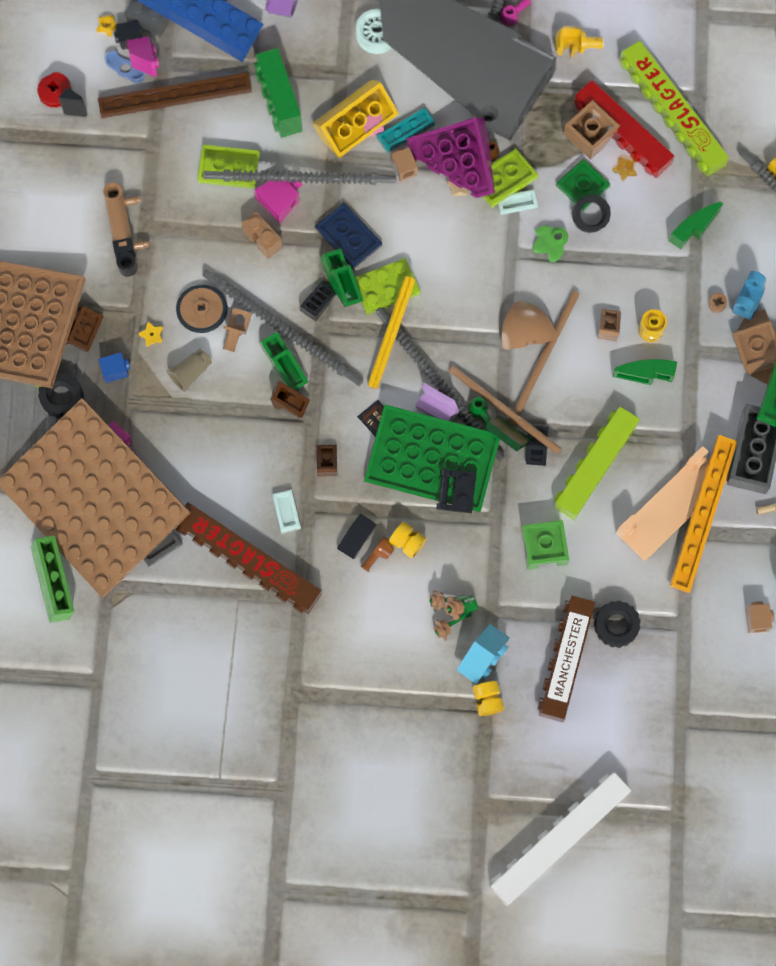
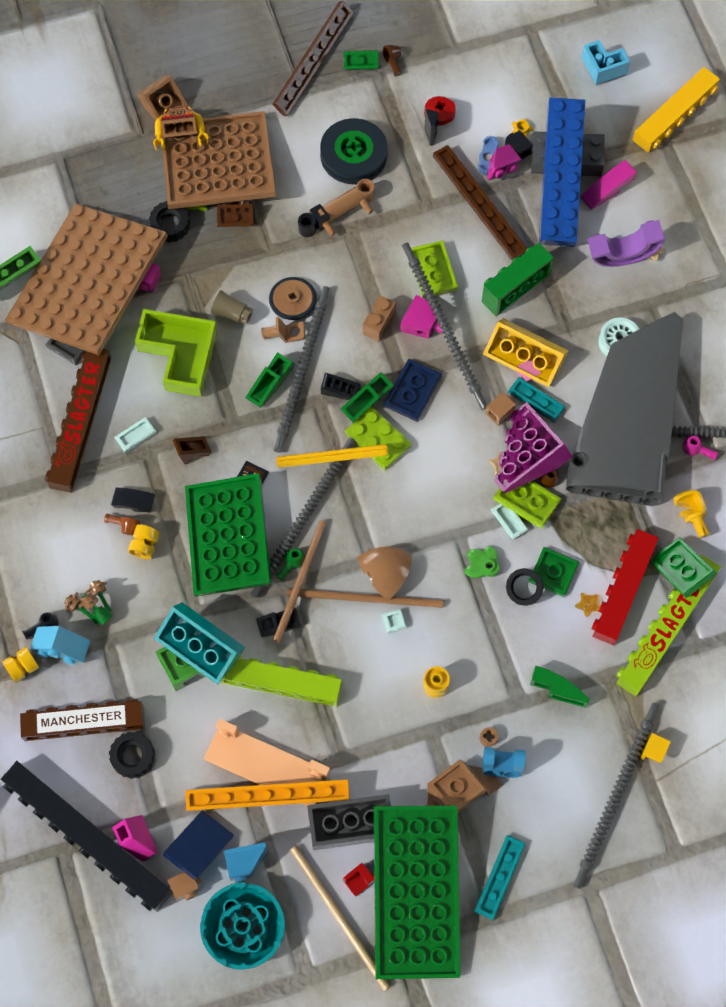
camera: 70 degrees right, 5 degrees down
blue brick [98,353,130,383] -> none
yellow plate [139,322,164,347] -> none
reddish brown slope [270,381,310,418] -> none
lavender panel [415,383,459,422] -> none
black plate [436,469,477,514] -> none
dark green tile [485,415,531,451] -> none
medium nougat slope [563,100,620,160] -> none
medium nougat slope [597,308,621,342] -> none
green slope [612,359,677,385] -> none
none -> black brick [0,761,173,912]
none -> black bar [22,612,59,640]
none -> dark pink slope [112,815,158,862]
none -> lime piece [135,309,217,397]
none -> teal slope [153,602,246,685]
none -> dark blue tile [163,810,234,881]
none -> dark azure slope [224,842,268,883]
none -> black wheel [320,118,388,185]
none -> light aqua tile [382,609,407,634]
none -> green tile [649,537,717,598]

